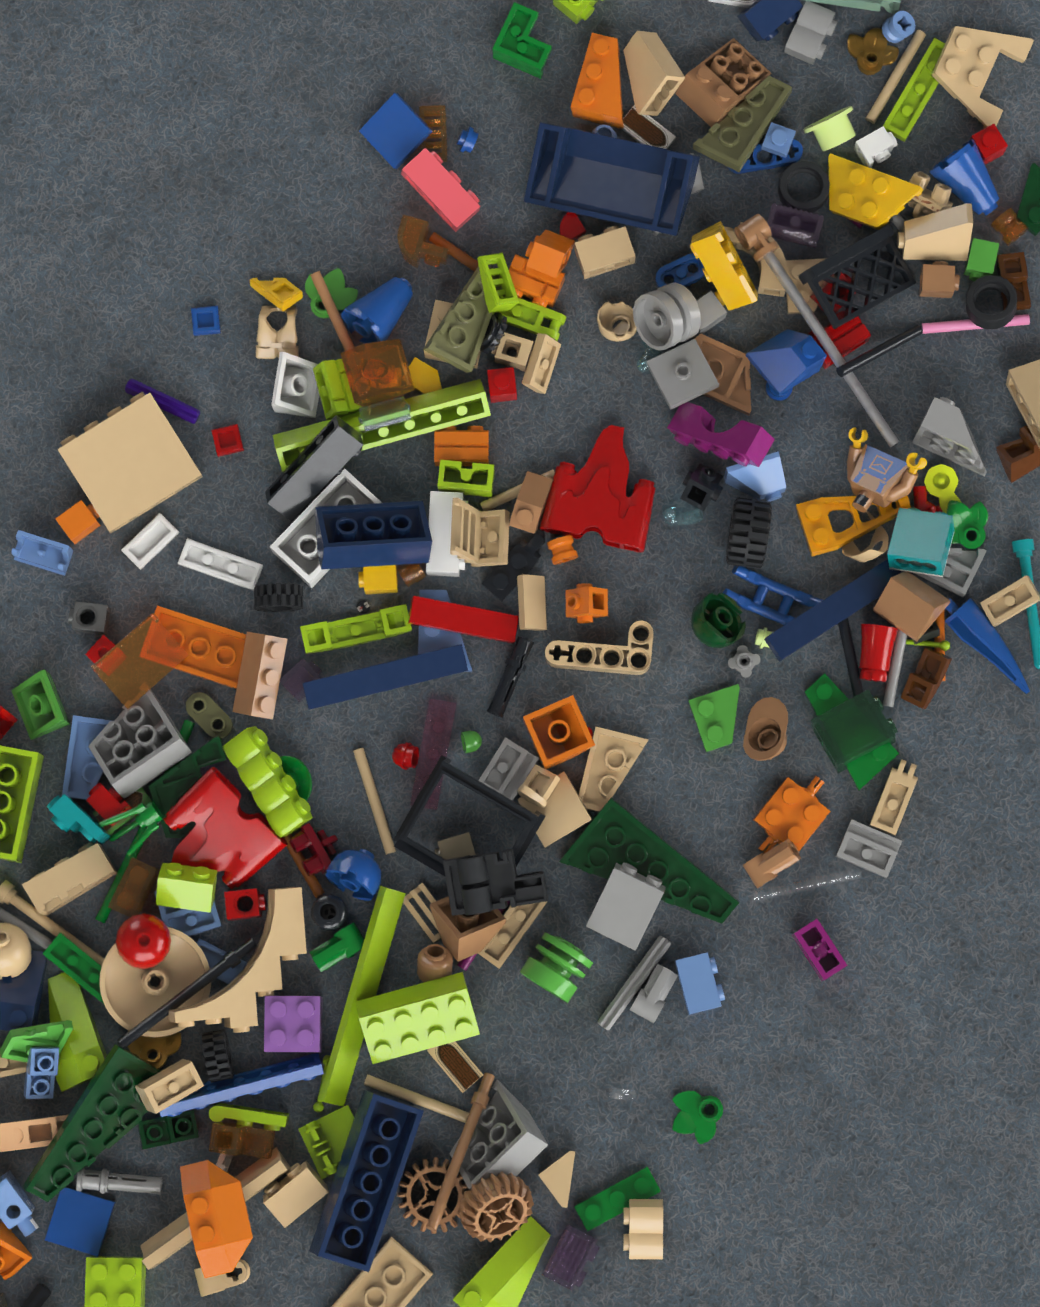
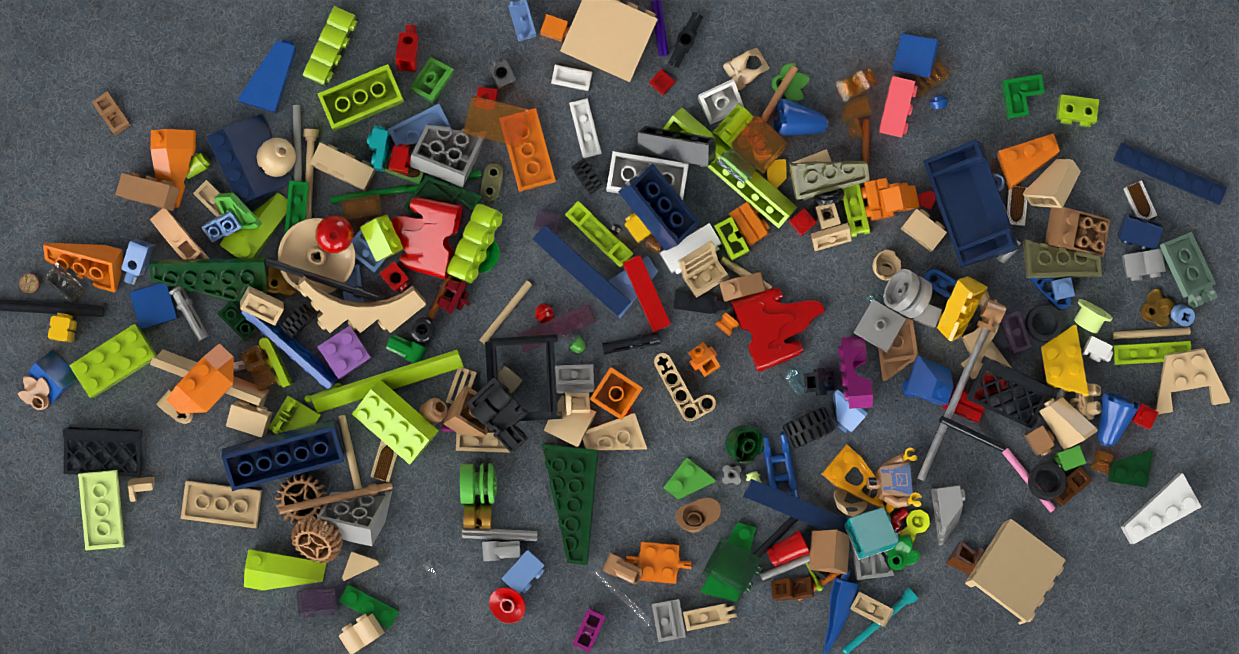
camera: 55 degrees right, 5 degrees up
green plant [98,801,164,856] -> none
blue tile [191,306,221,336] -> none
medium nougat brick [232,632,288,719] -> none
yellow tile [250,278,303,312] -> none
blue cylinder [325,849,382,901] -> none
lime slope [477,252,519,313] -> none
tan tile [517,574,547,631] -> none
light grey brick [586,863,666,951] -> none
green plate [672,1091,723,1144] -> none
none -> pearl gold wheel [463,504,492,529]
none -> red dish [489,587,526,623]
none -> black pin [668,12,703,68]
none -> clear orange brick [835,68,878,101]

